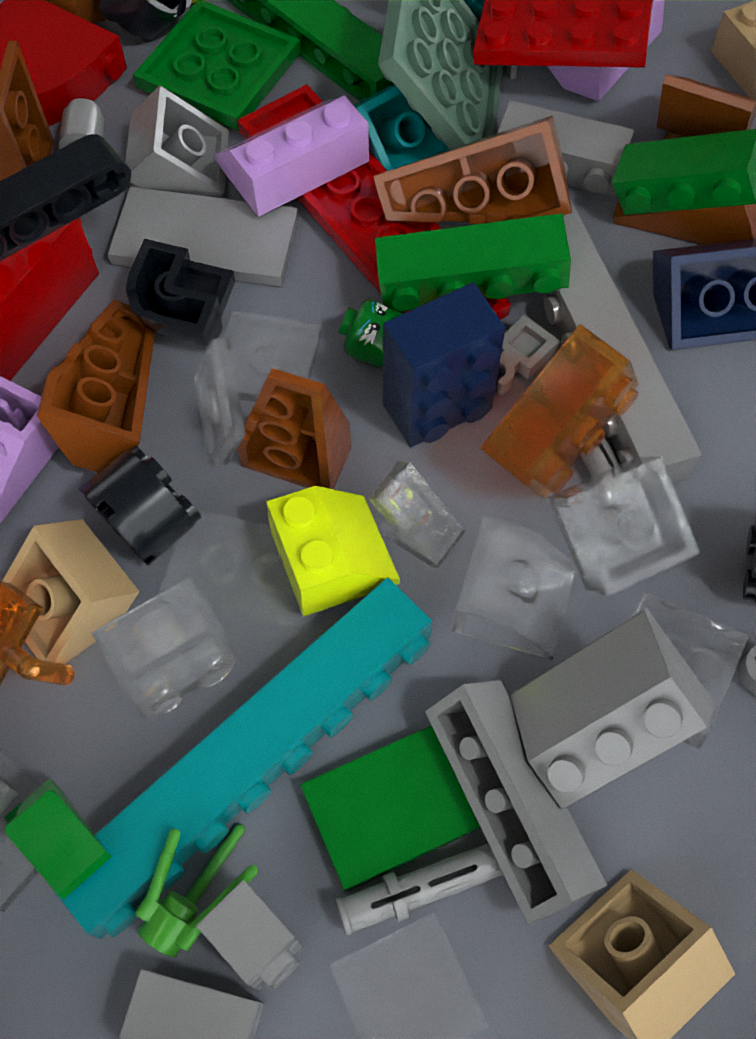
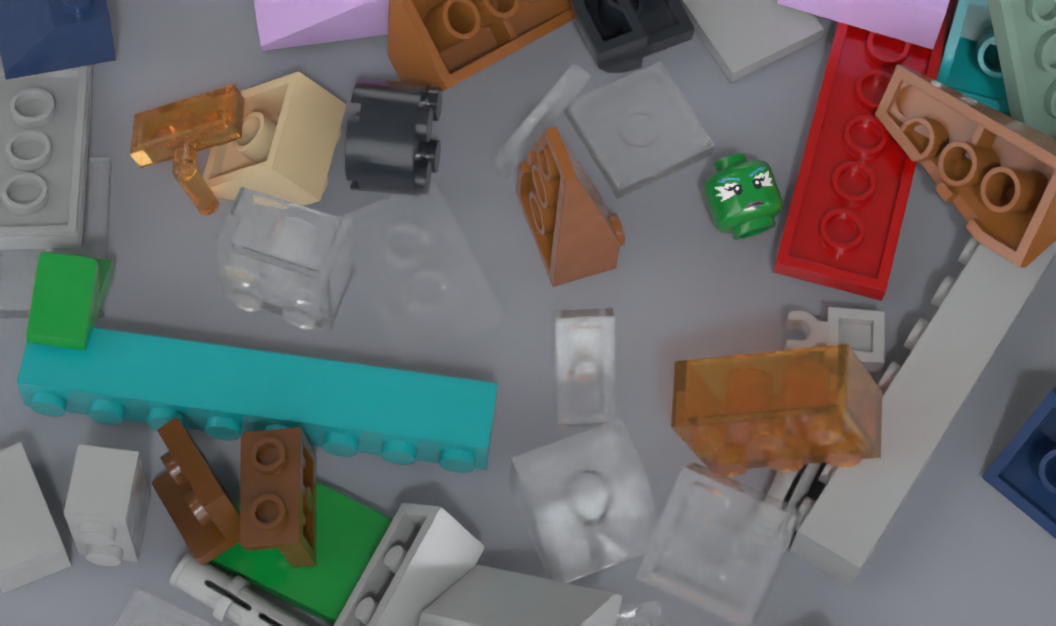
camera: 45 degrees right, 0 degrees up
bright green plant [135,824,258,957] -> none
neon yellow slope [266,486,400,617] -> none
green brick [375,213,571,311] -> none
dark blue brick [383,282,506,448] -> none
none -> reddish brown bracket [152,417,240,565]
none -> reddish brown bracket [240,427,316,568]

